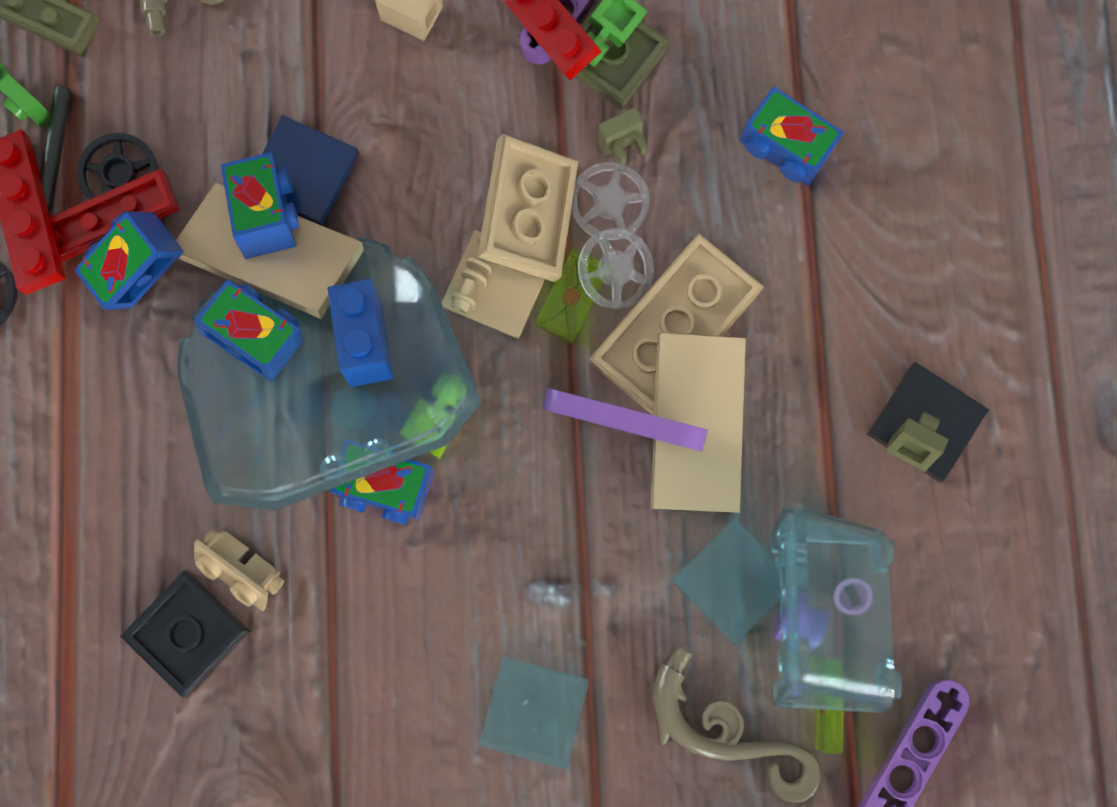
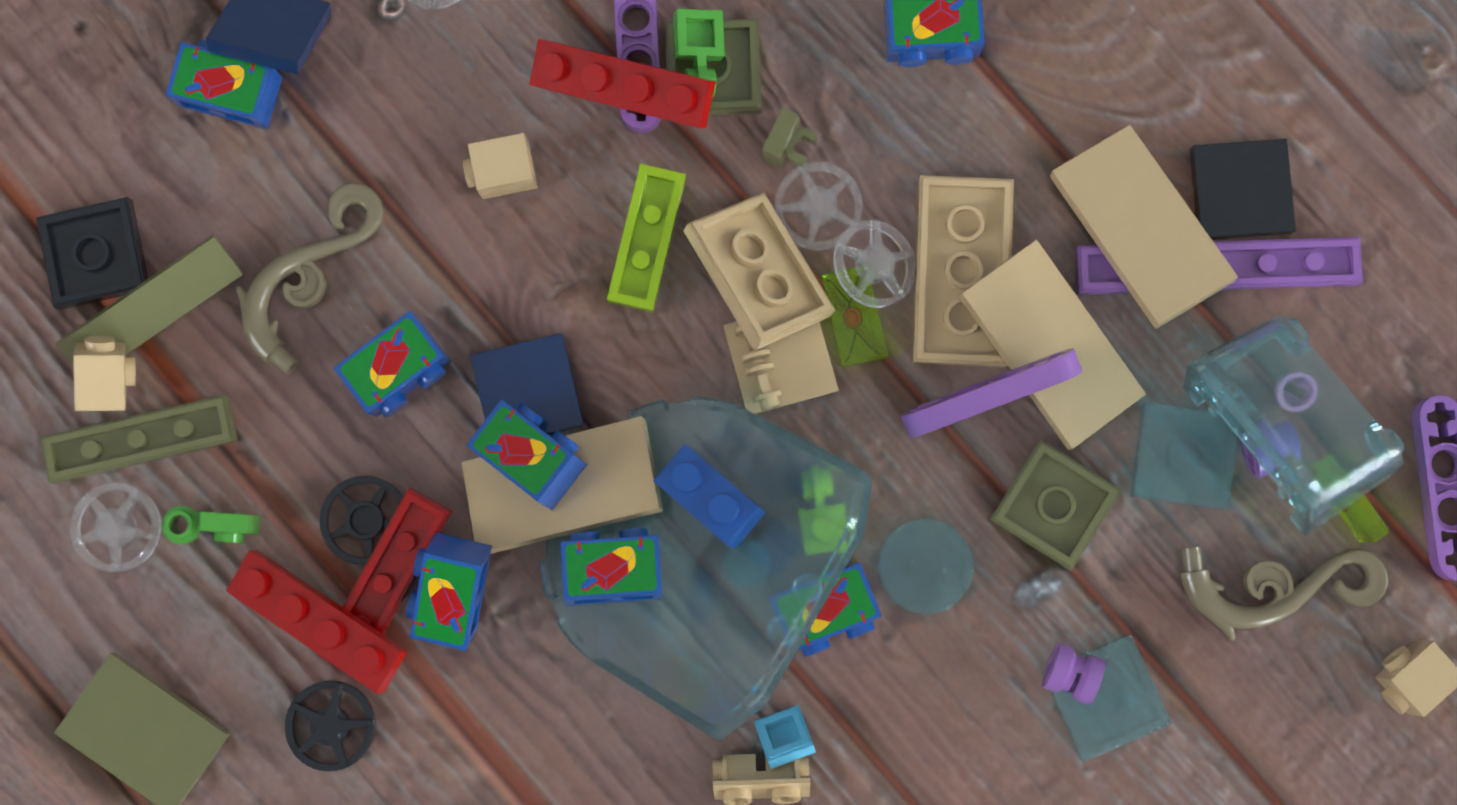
camera: 30 degrees left, 5 degrees up
pearl dark grey bar [40,86,72,211] -> none
olive tile [885,411,949,472] -> none
none -> brick [333,311,451,418]
none -> lime plate [607,163,686,313]
none -> medium azure tile [754,704,816,769]
none -> clear light blue tile [878,519,974,614]
none -> olive tile [989,439,1122,571]
none -> medium lavender wheel [1041,642,1106,705]
none -> tan tile [1050,125,1238,329]
none -> medium lavender tile [1075,237,1363,295]

